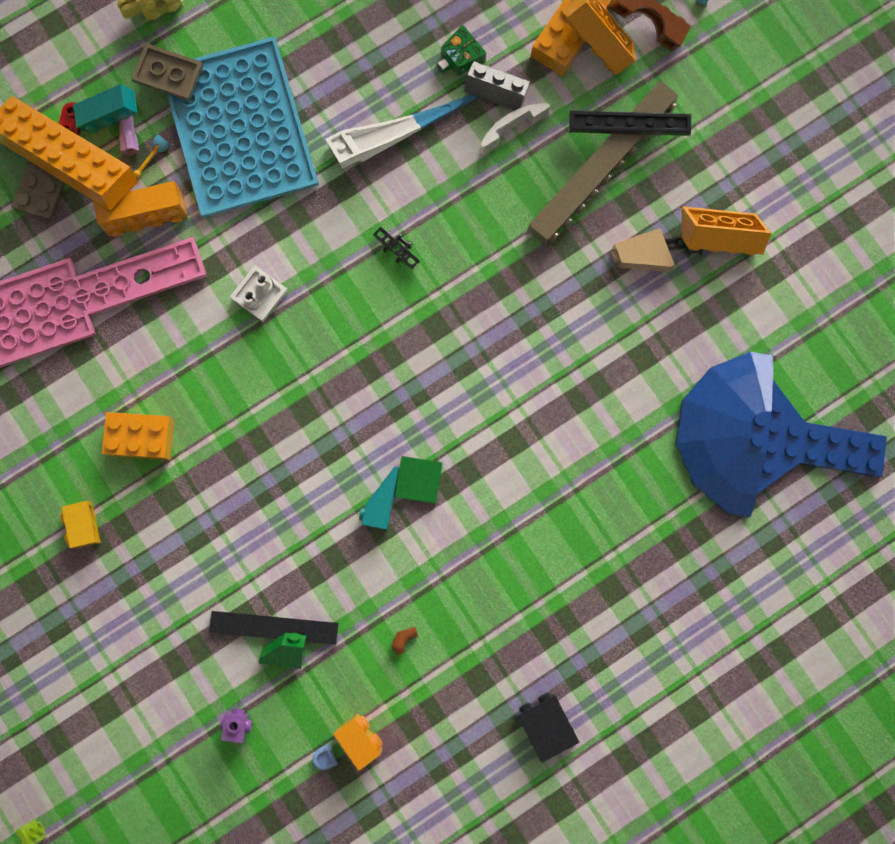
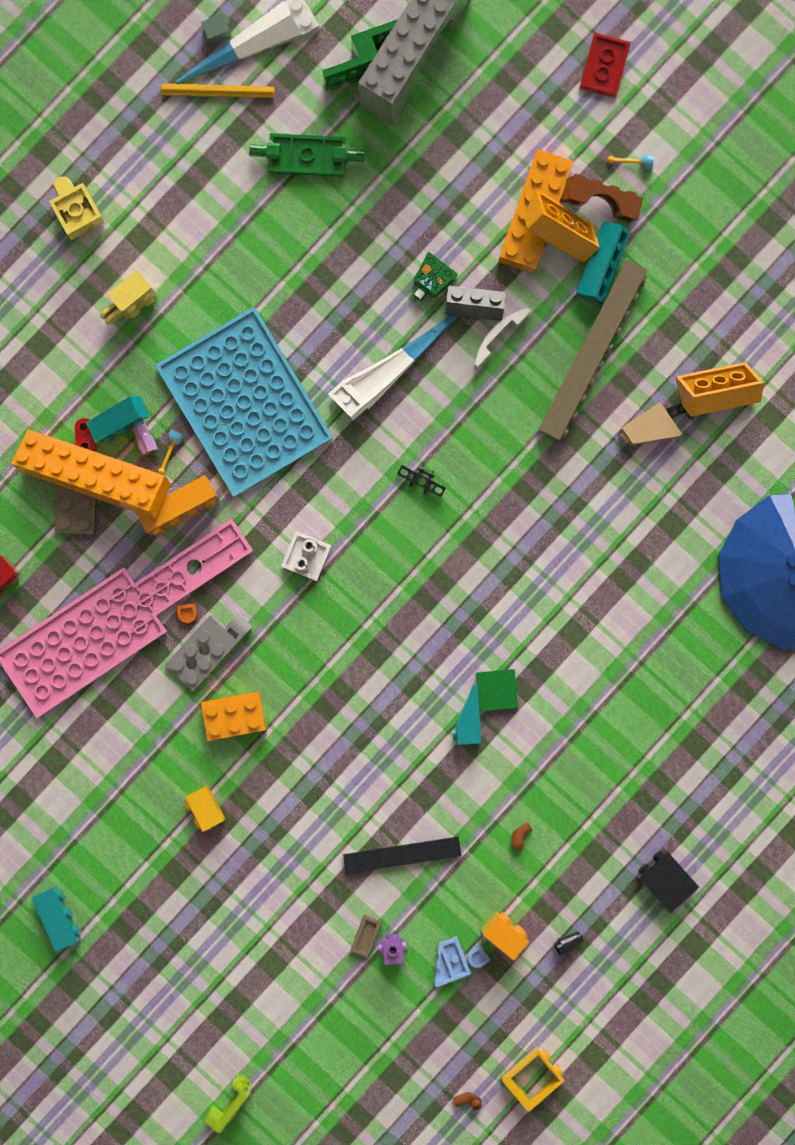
camera: 10 degrees left, 5 degrees up
dark tan plate [131,43,204,101] -> none
green slope [259,633,307,669] -> none
black tile [569,110,691,136] -> none
none -> light grey hinge [165,614,253,691]
none -> orange tile [176,603,198,624]
none -> dark tan tile [350,914,382,958]
none -> light blue wing [435,936,471,987]
none -> black cone [553,931,584,957]
none -> teal brick [576,222,630,304]

